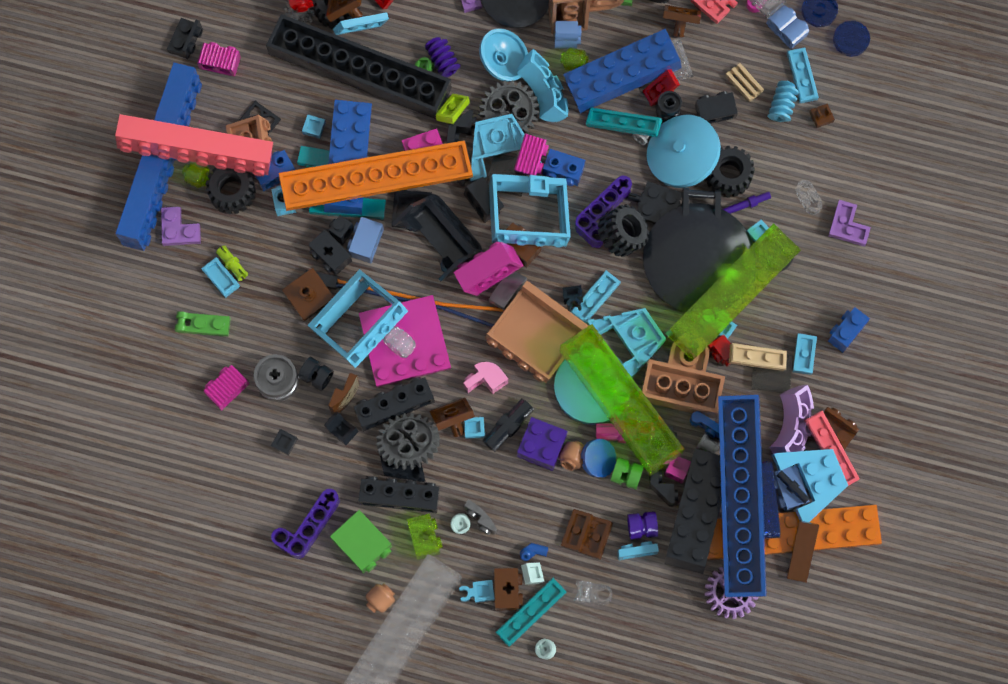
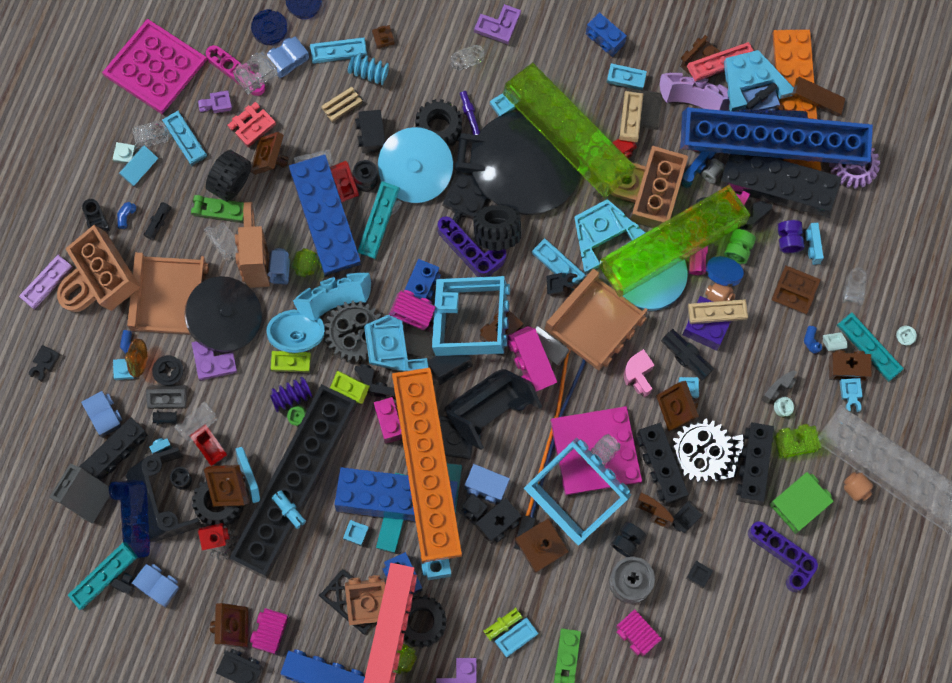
camera: 90 degrees left, 0 degrees up
none -> reddish brown tile [210,603,249,648]
none -> lime plate [271,351,311,373]
none -> medium azure pin [272,490,306,529]
none -> tan tile [688,300,748,324]

